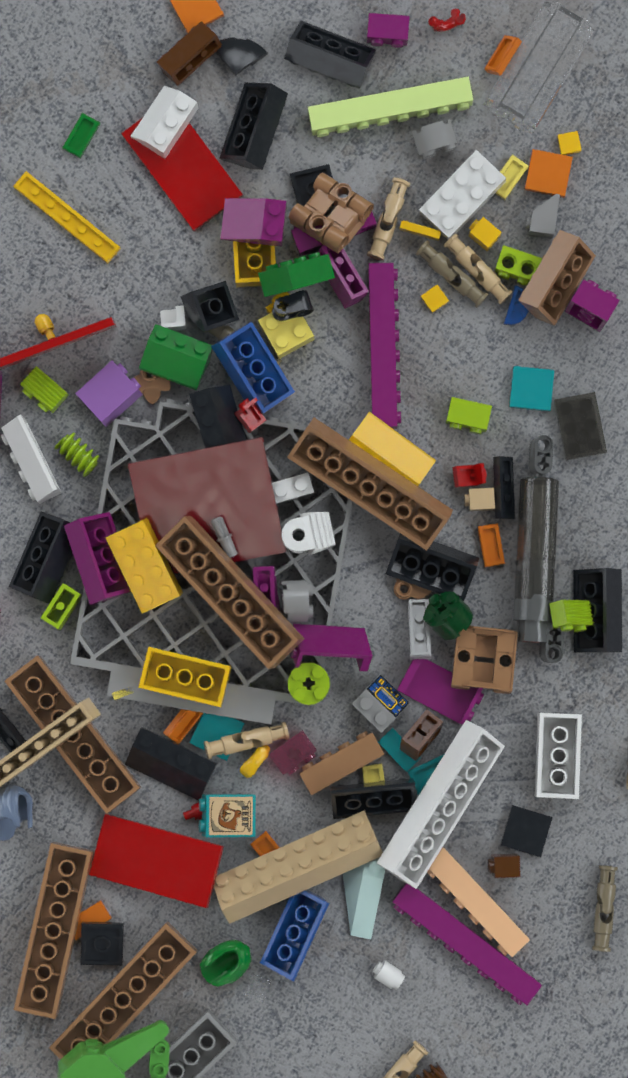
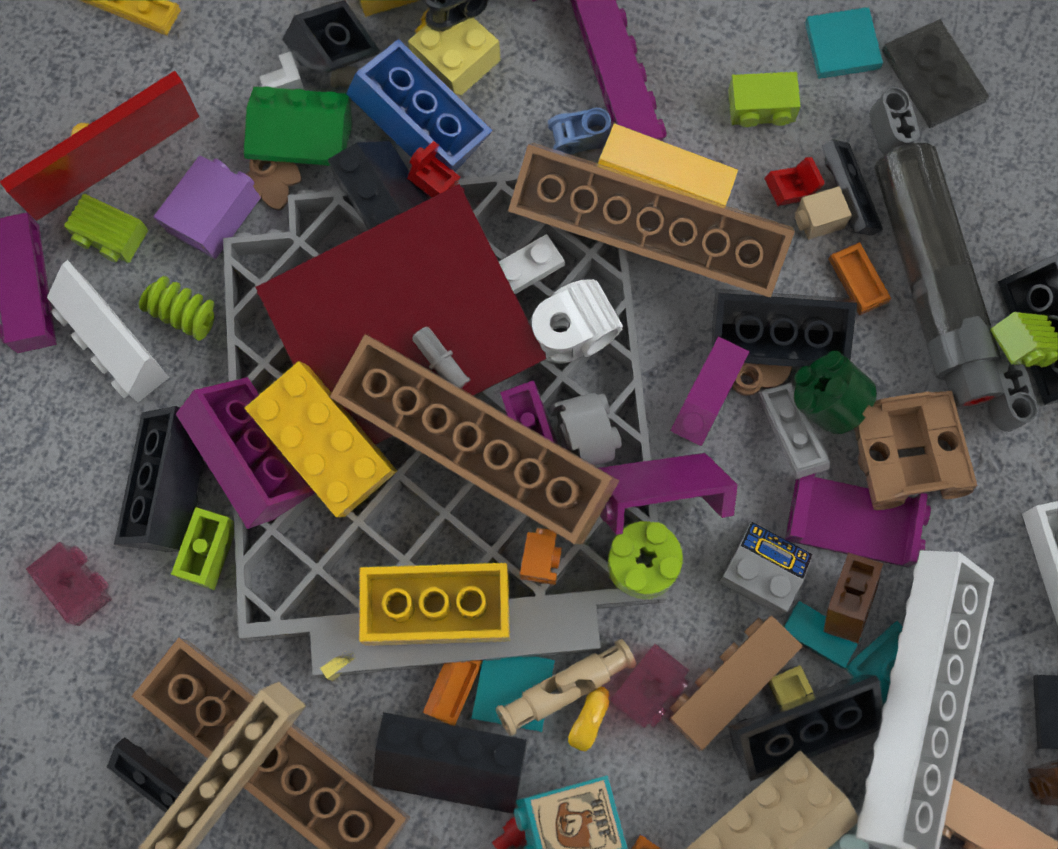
camera: 15 degrees left, 10 degrees down
none -> orange brick [520,528,562,586]
none -> medium blue piece [548,108,611,155]
none -> magenta slope [670,337,750,446]

